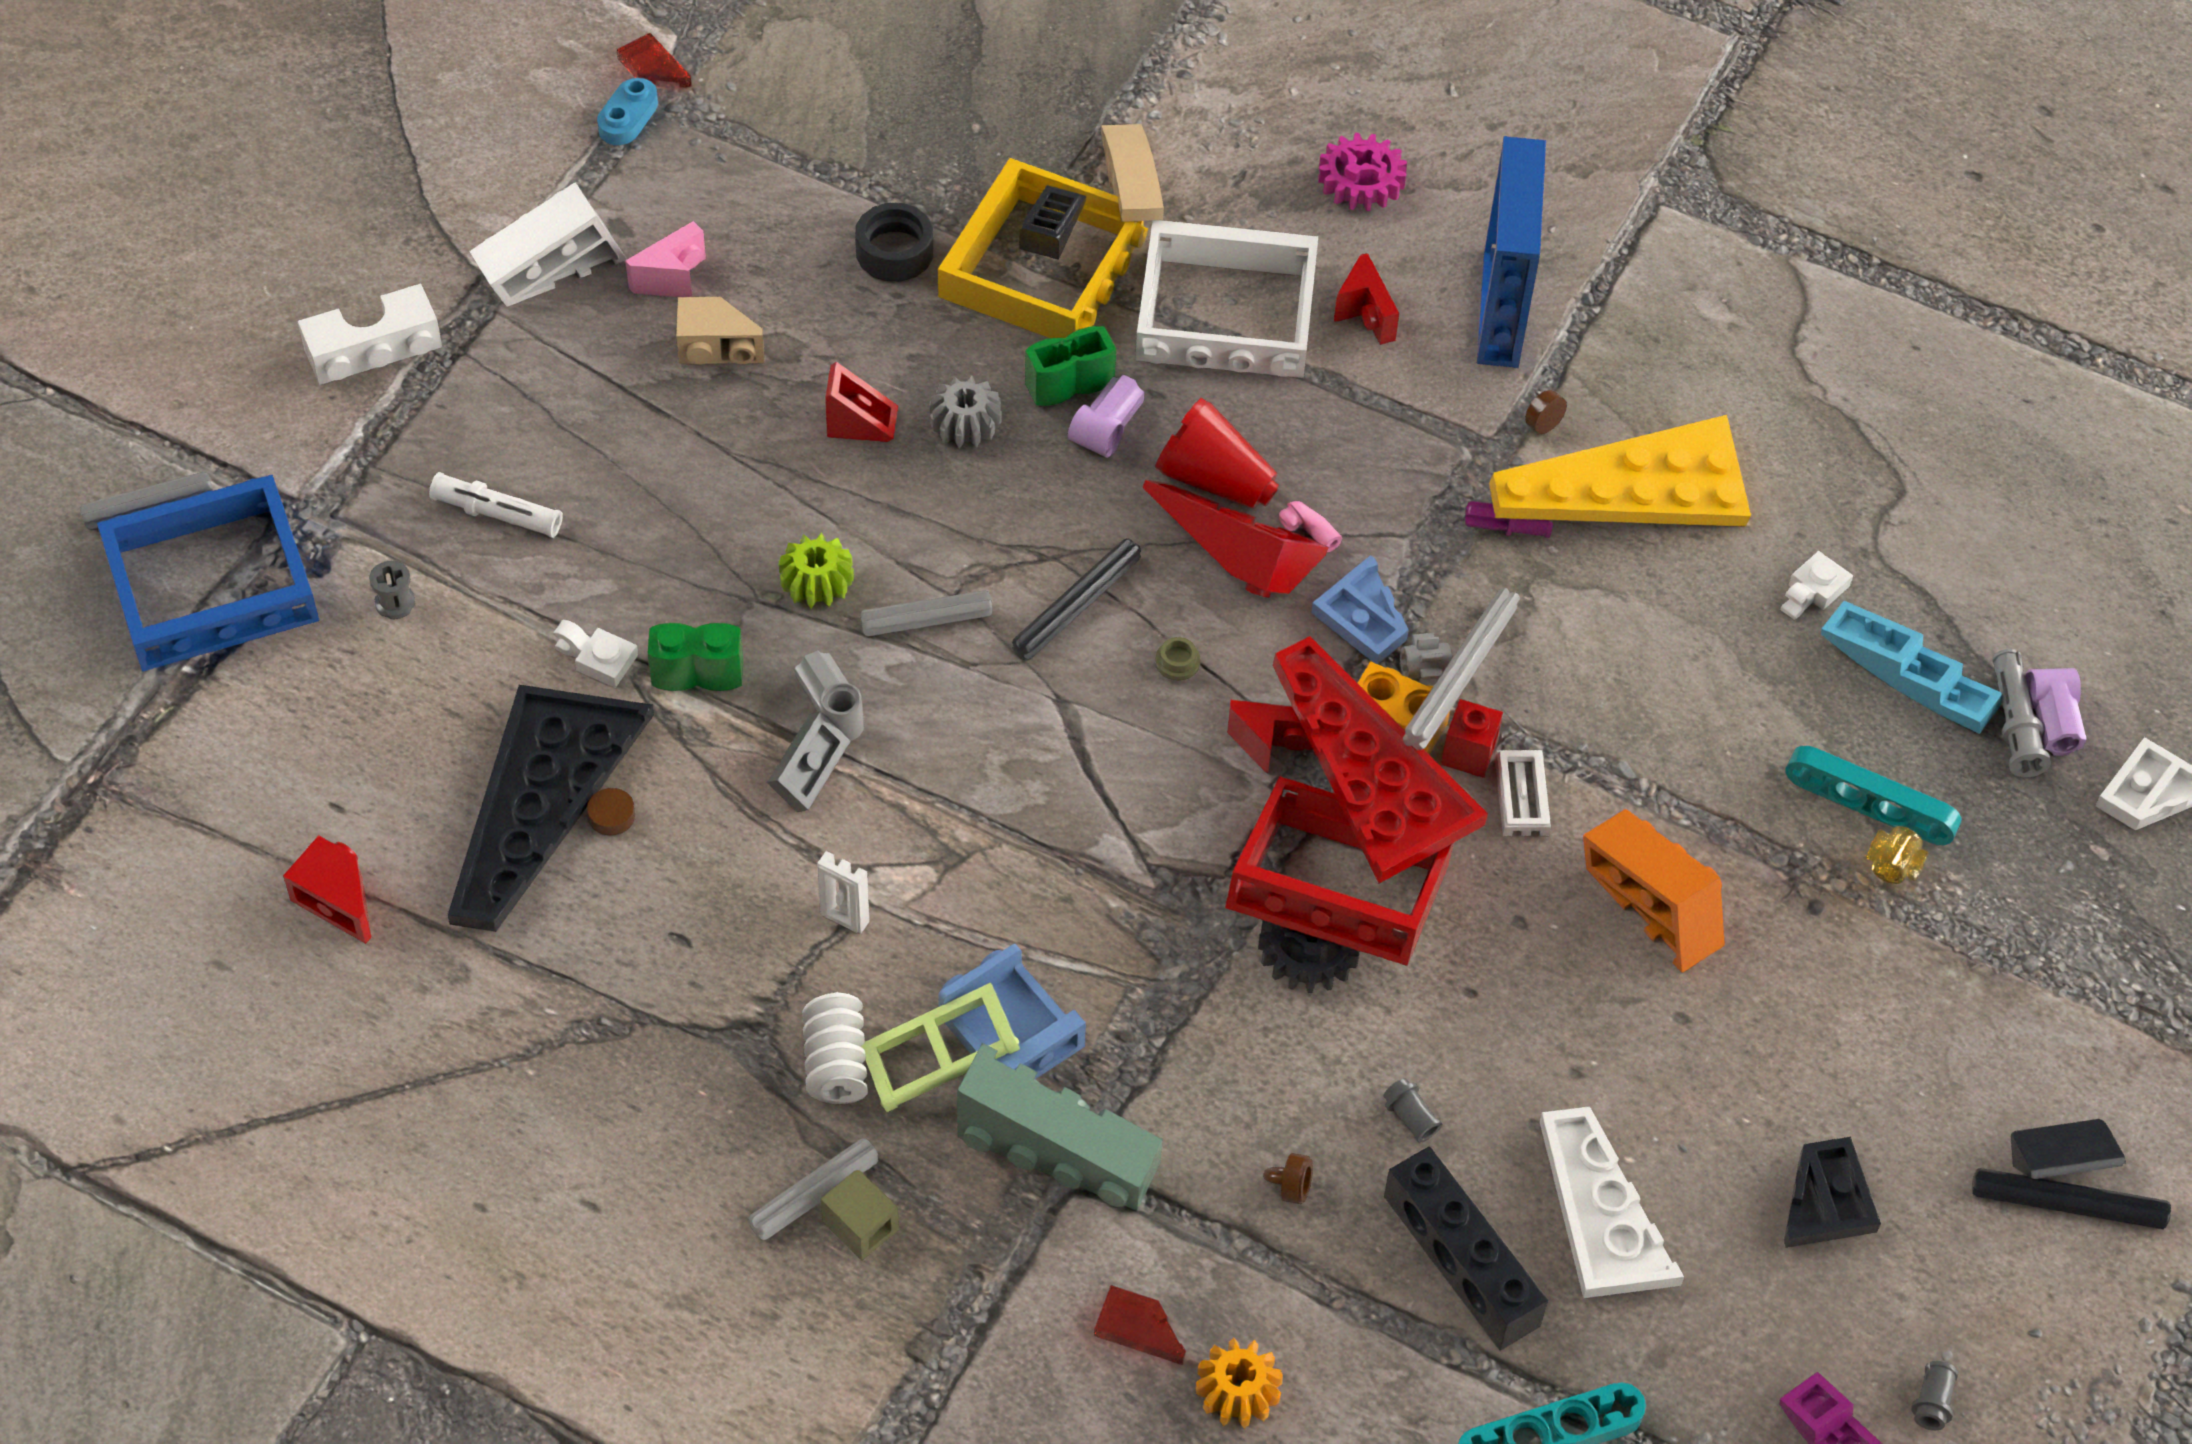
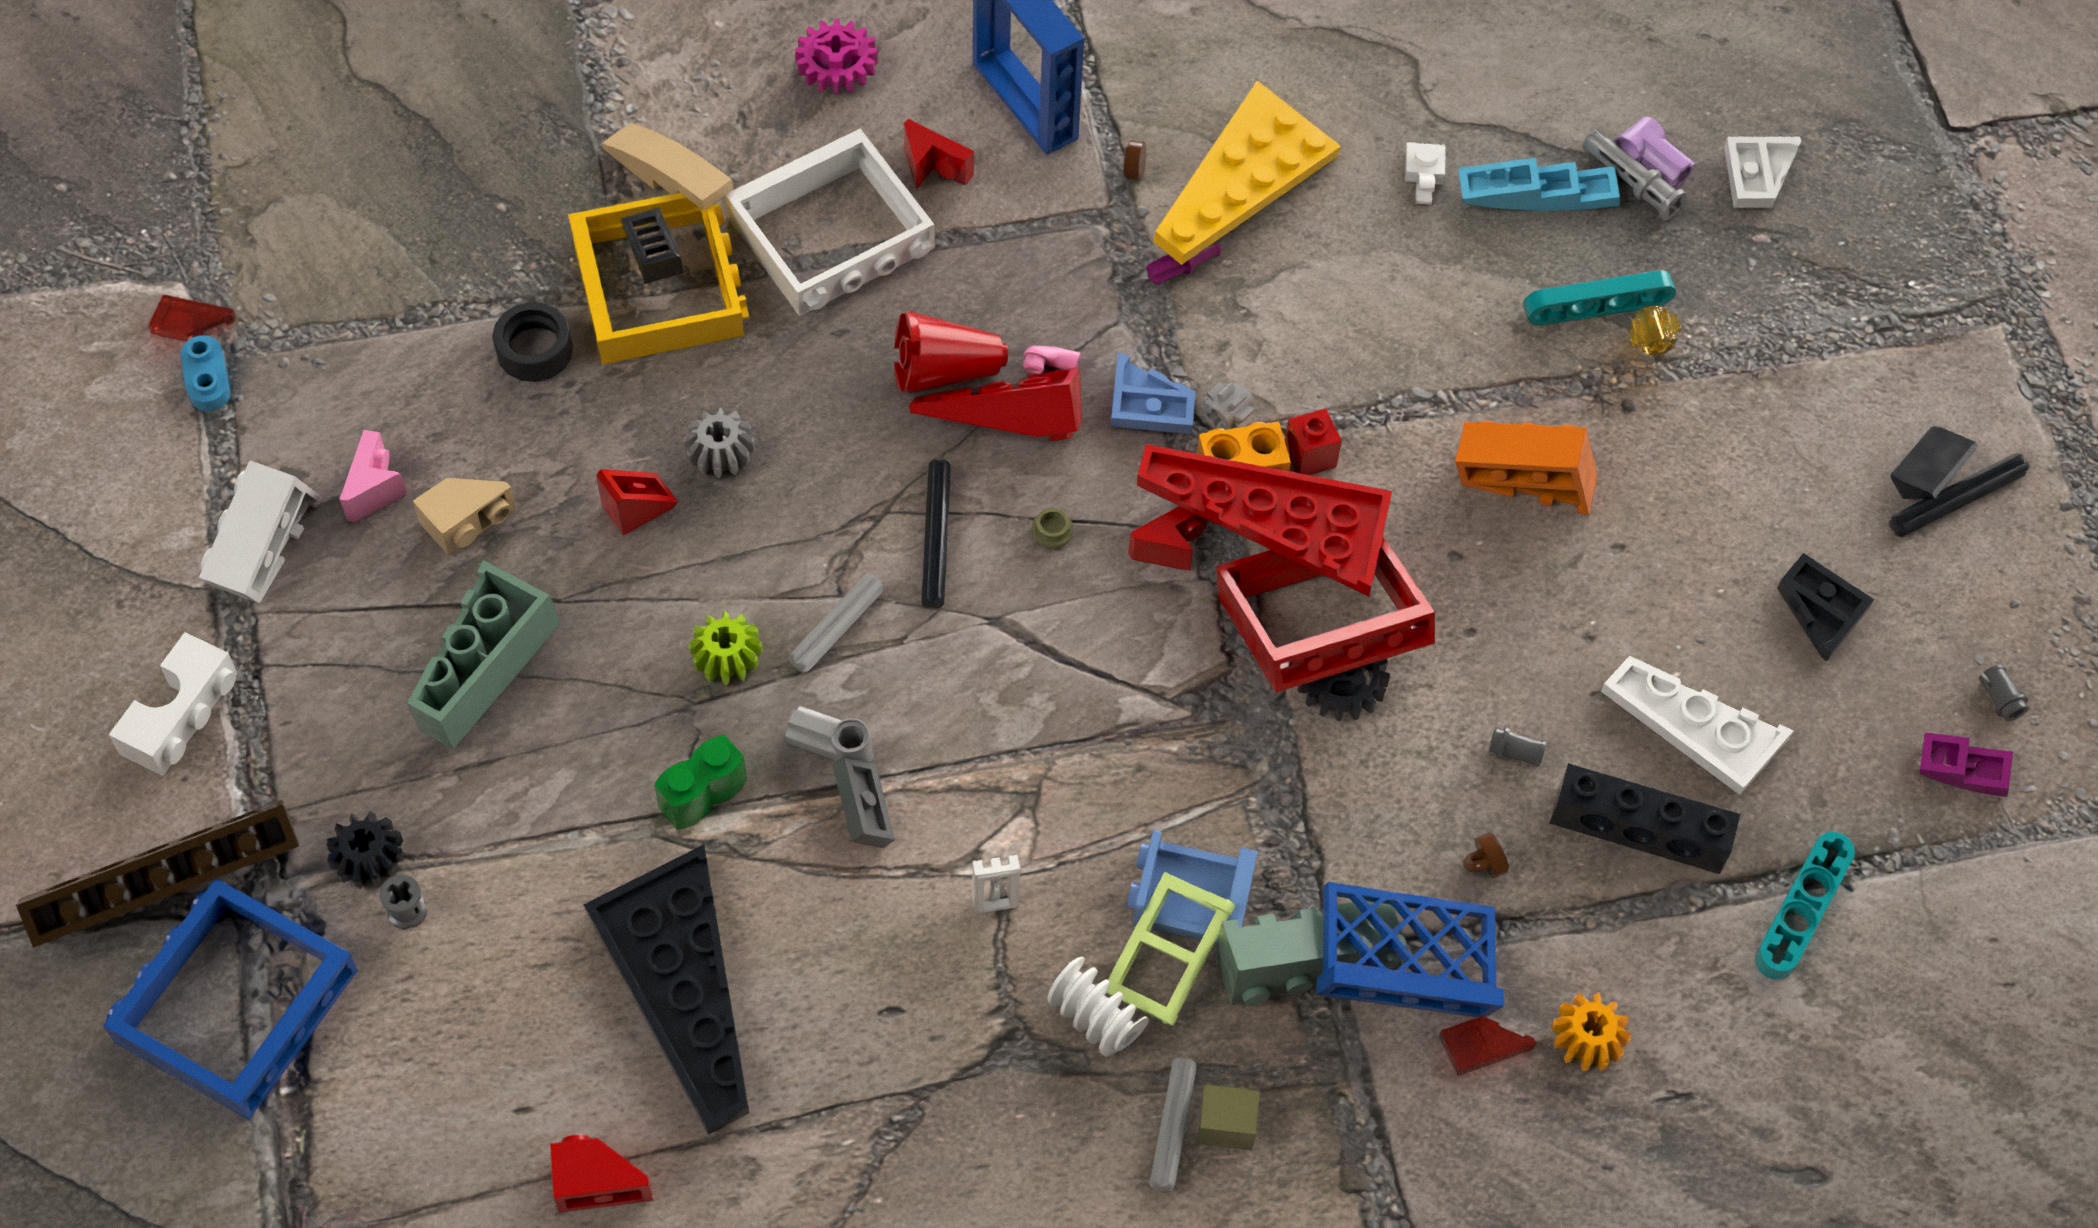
camera: 40 degrees left, 5 degrees up
light grey axle [80,472,213,530] -> none
white pin [429,472,563,538] -> none
white plate [554,620,638,688] -> none
reddish brown tile [587,788,635,836] -> none
green brick [1025,326,1116,406] -> none
lavender piece [1068,375,1144,458] -> none
light grey axle [1403,588,1520,750] -> none
white tile [1495,750,1551,836] -> none
none -> dark brown brick [16,799,299,948]
none -> black gear [326,811,404,890]
none -> sand green wedge [407,560,561,750]
none -> blue fence [1317,882,1504,1018]

